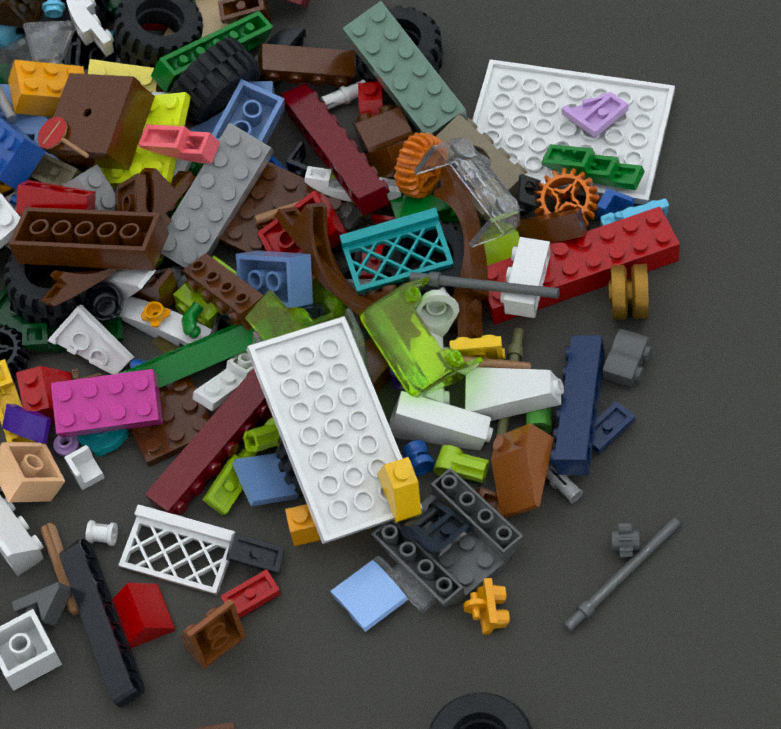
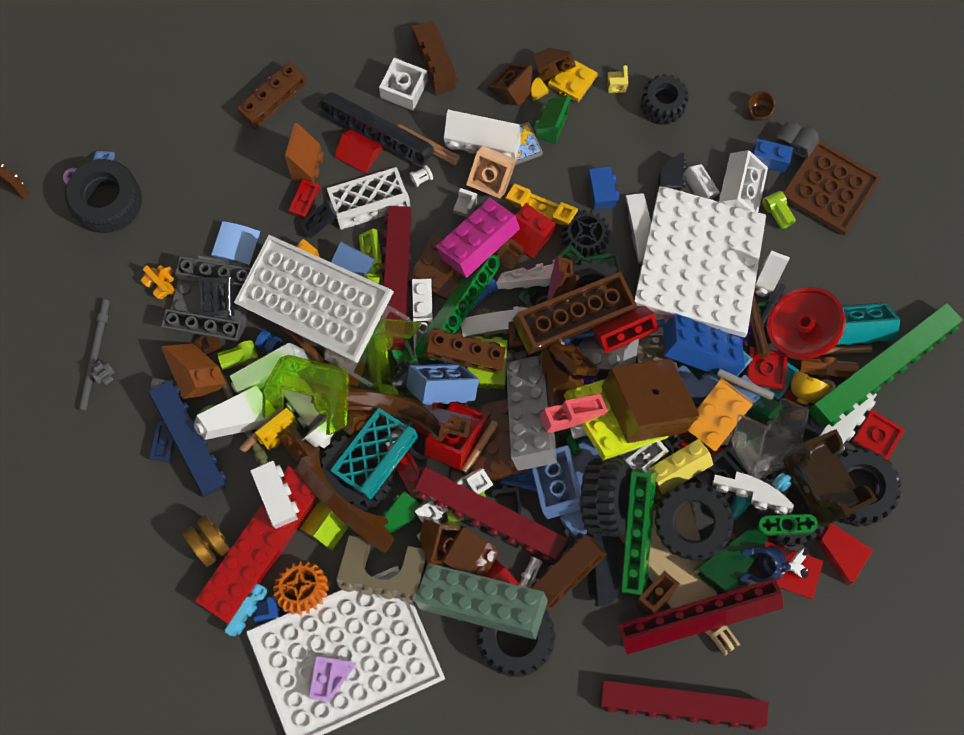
camera: 130 degrees right, 15 degrees up
dark purple slope [2,404,51,443] -> none
dark grey slope [12,582,72,626] -> none
red piece [37,117,89,158] -> none
light orange plate [141,301,171,328] -> none
green arm [181,302,203,339] -> none
yellow slope [377,457,421,523] -> none
orange gear [394,132,446,198] -> none
dark grey bar [409,272,560,298] -> none
clear windscreen [414,138,520,247] -> none
black bracket [500,174,541,217] -> none
reddish brown slope [512,208,587,243] -> none
green slope [541,144,645,190] -> none
dark grey brick [603,329,652,388] -> none

